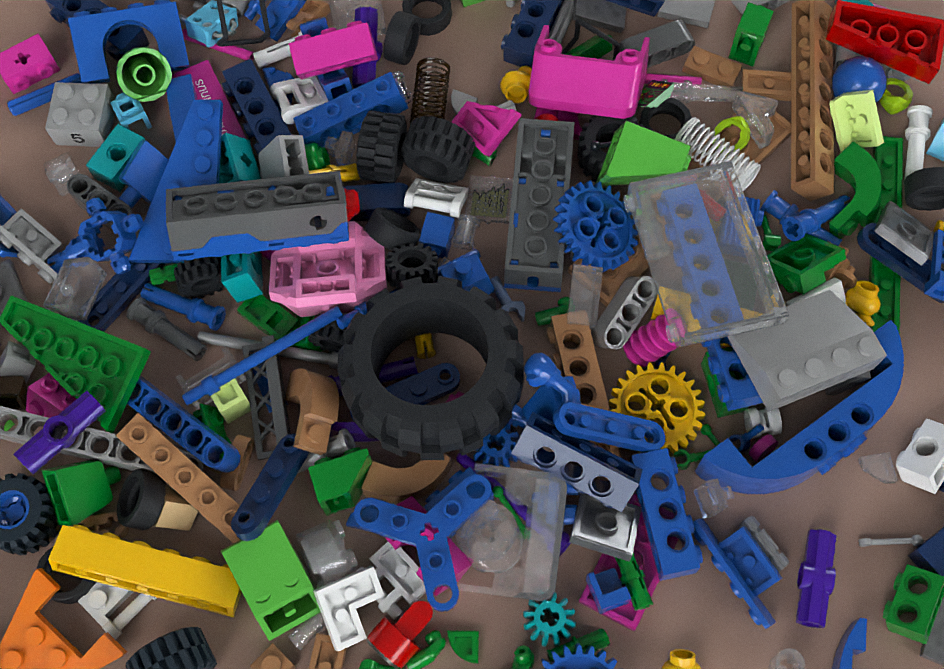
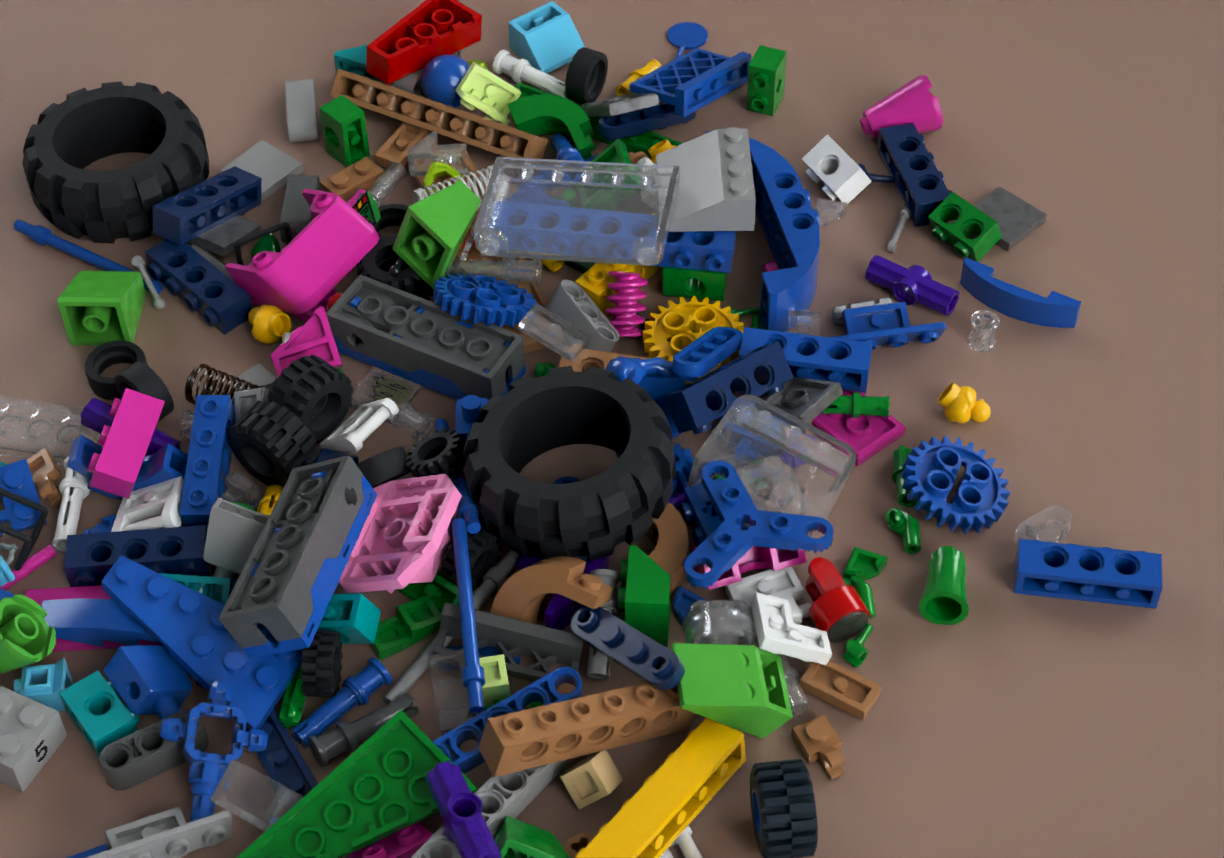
camera: 70 degrees left, 20 degrees down
clear slope [44,152,80,196] -> none
black tyre [117,469,166,531] -> none
blue brick [418,212,455,259] -> none
teal gear [523,592,576,647] -> none
blue panel [586,568,631,614] -> none
blue hand [729,424,764,452] -> none
white wheel [744,407,782,438] -> none
none -> light grey tile [234,387,269,423]

